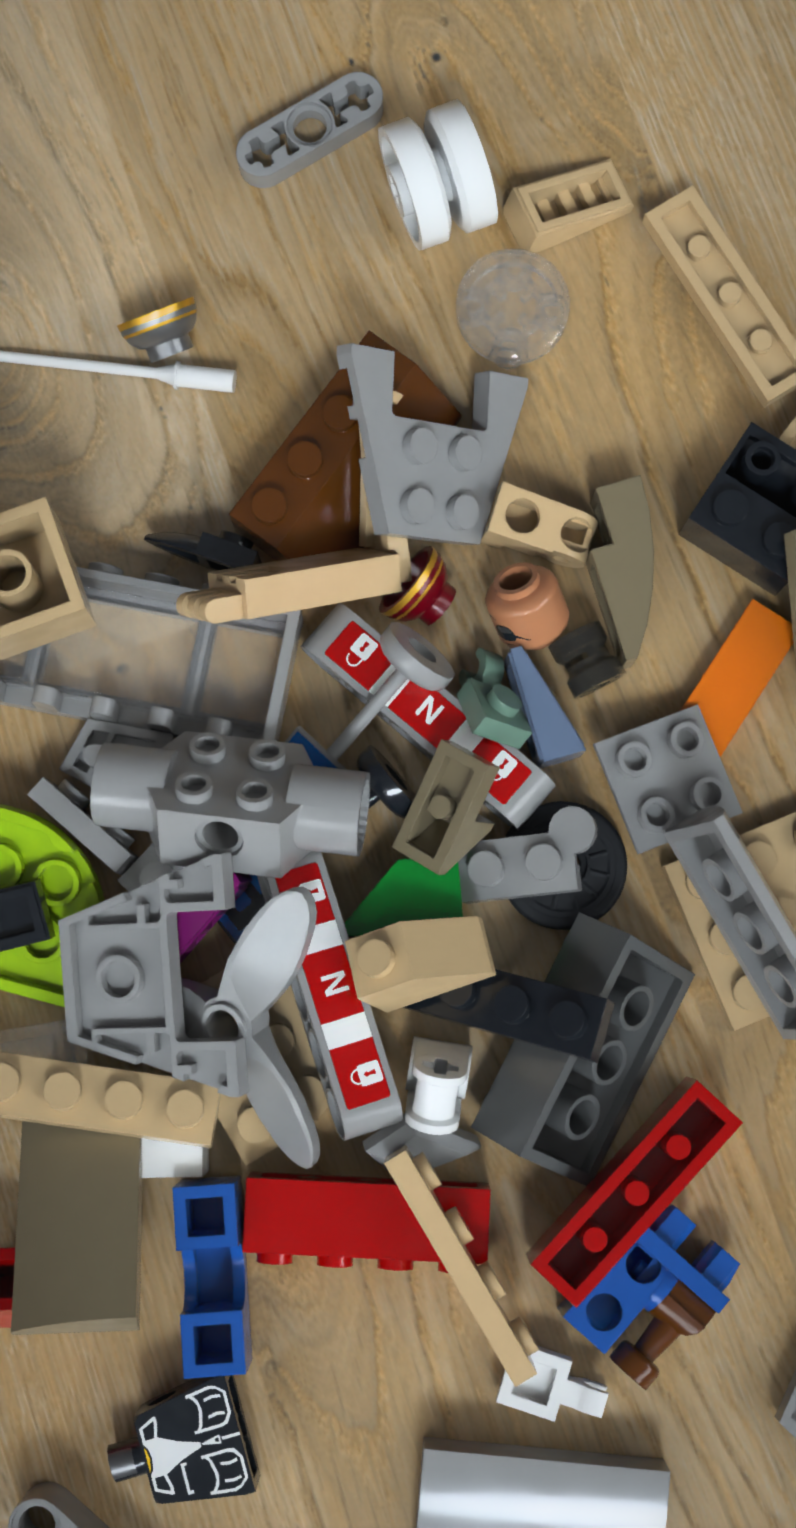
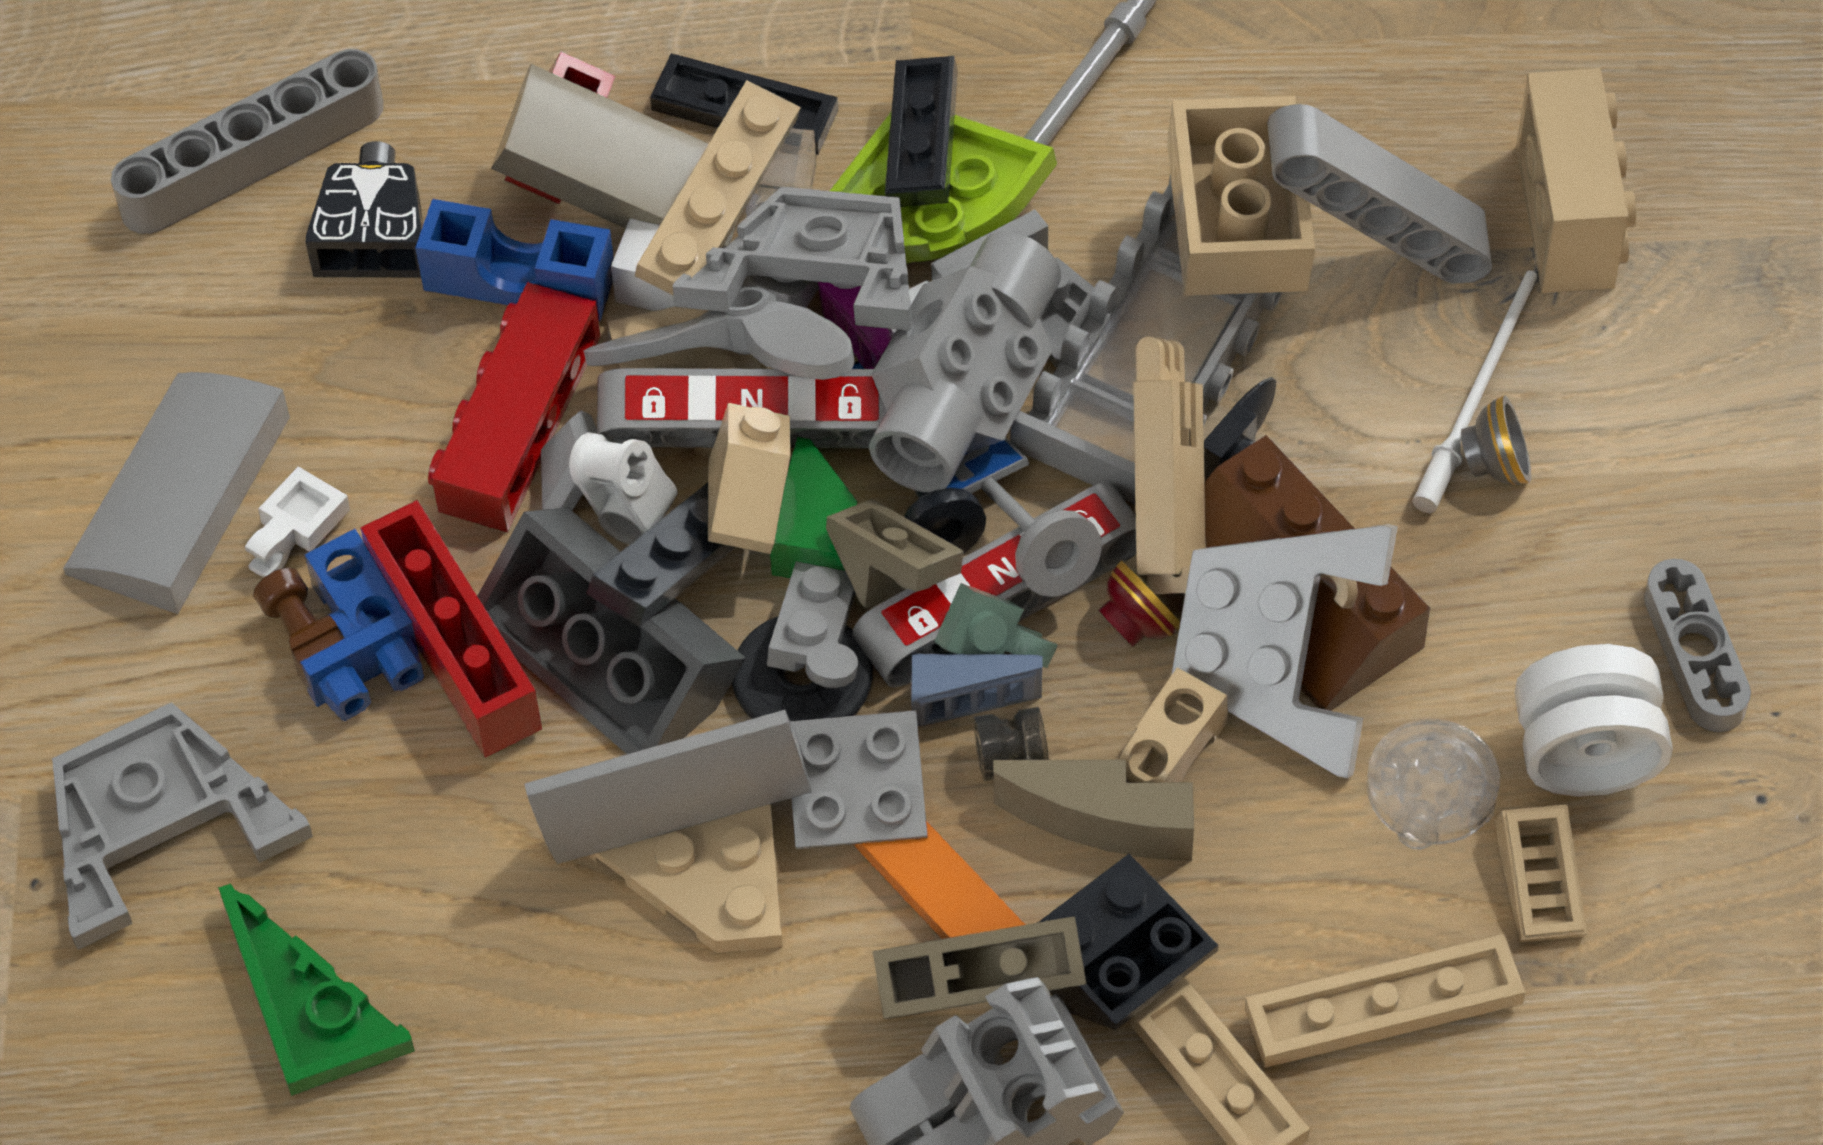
camera: 105 degrees right, 25 degrees down
tan plate [384,1145,539,1387] -> none
nougat head [485,562,570,650] -> none

